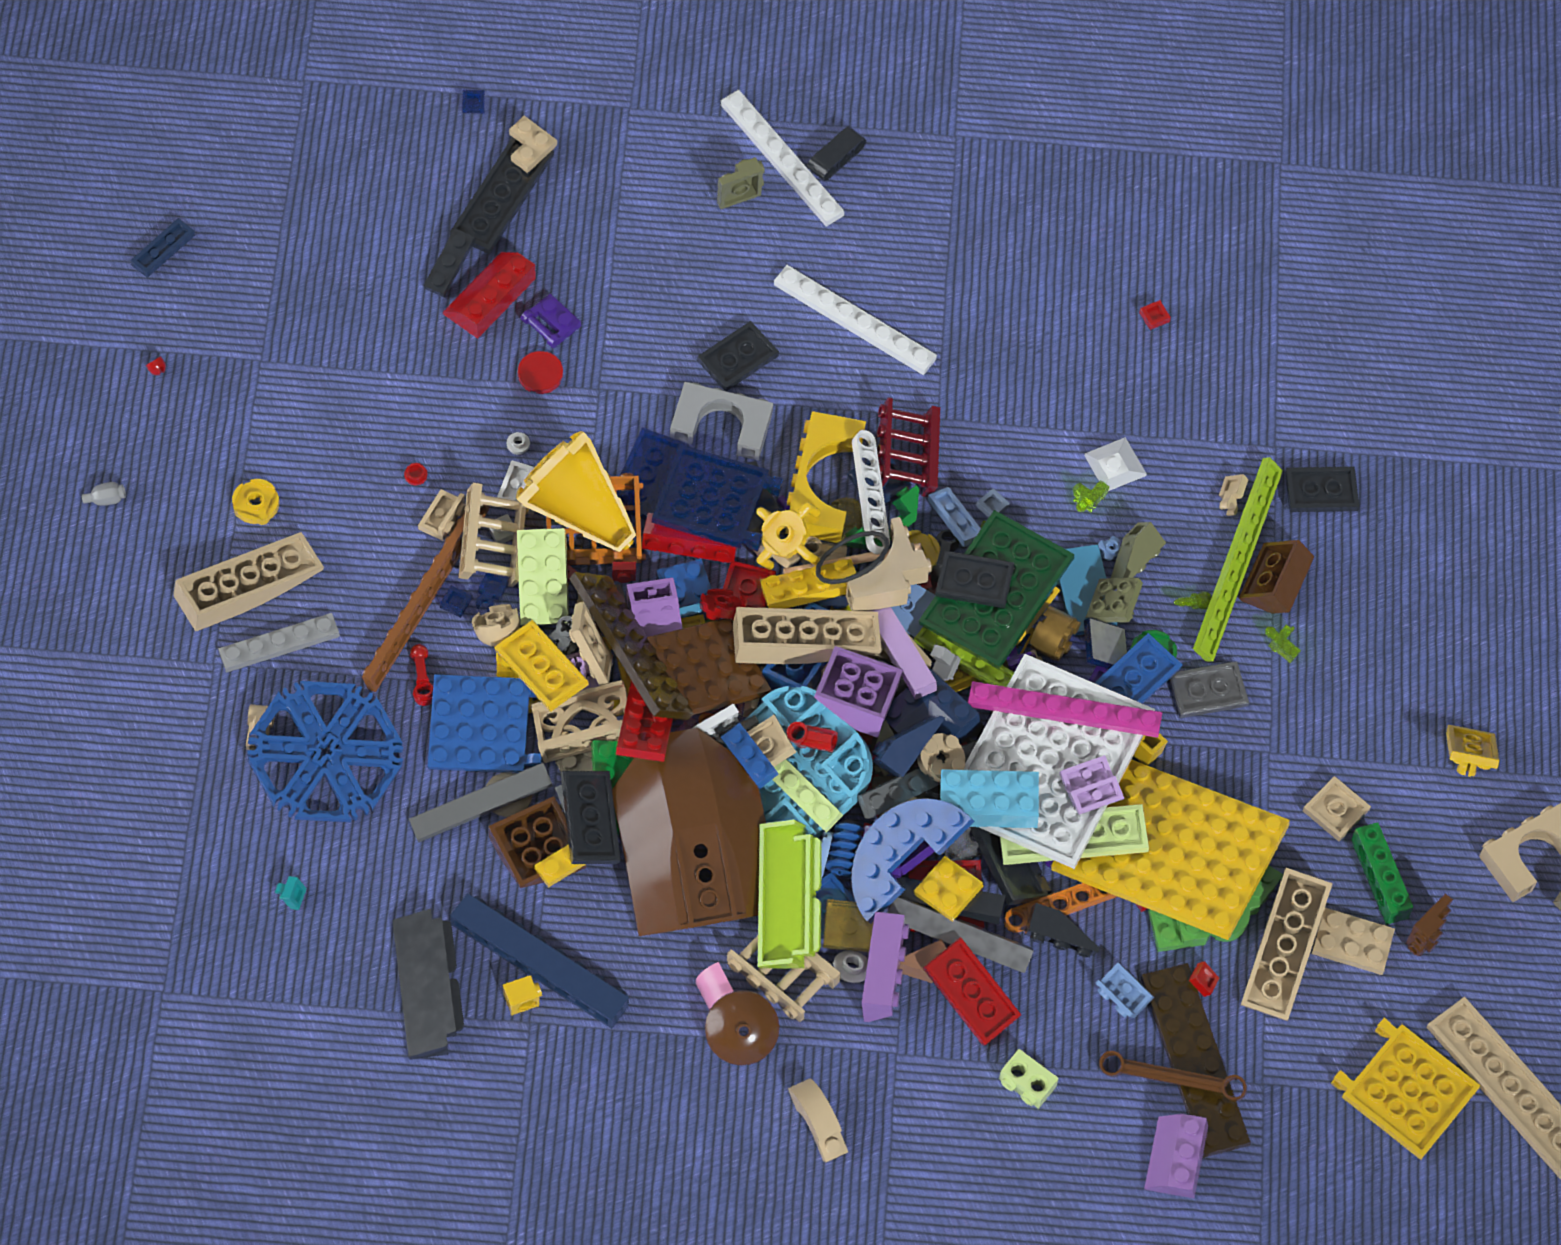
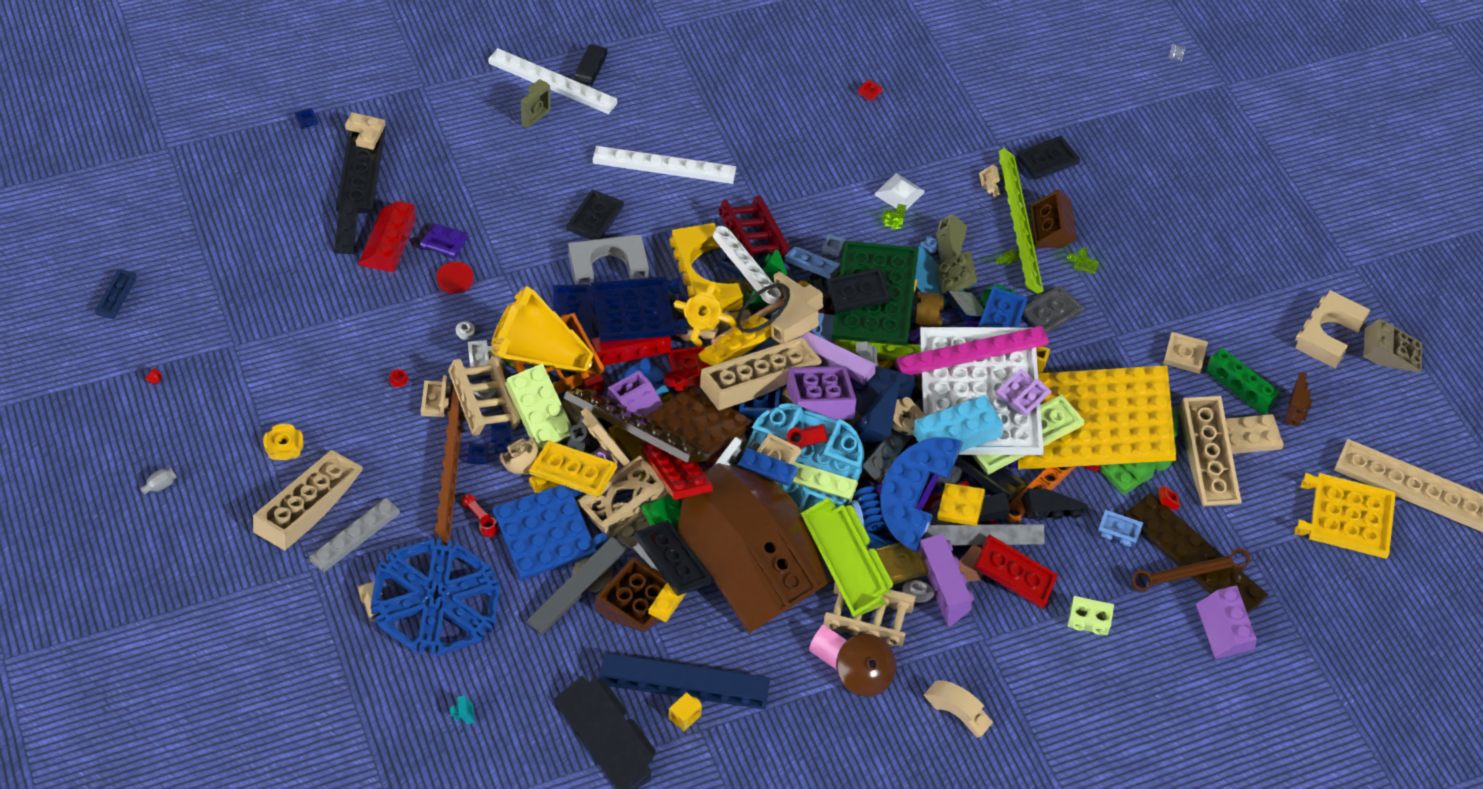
camera: 25 degrees left, 10 degrees down
yellow plate [1446,725,1499,777] -> none

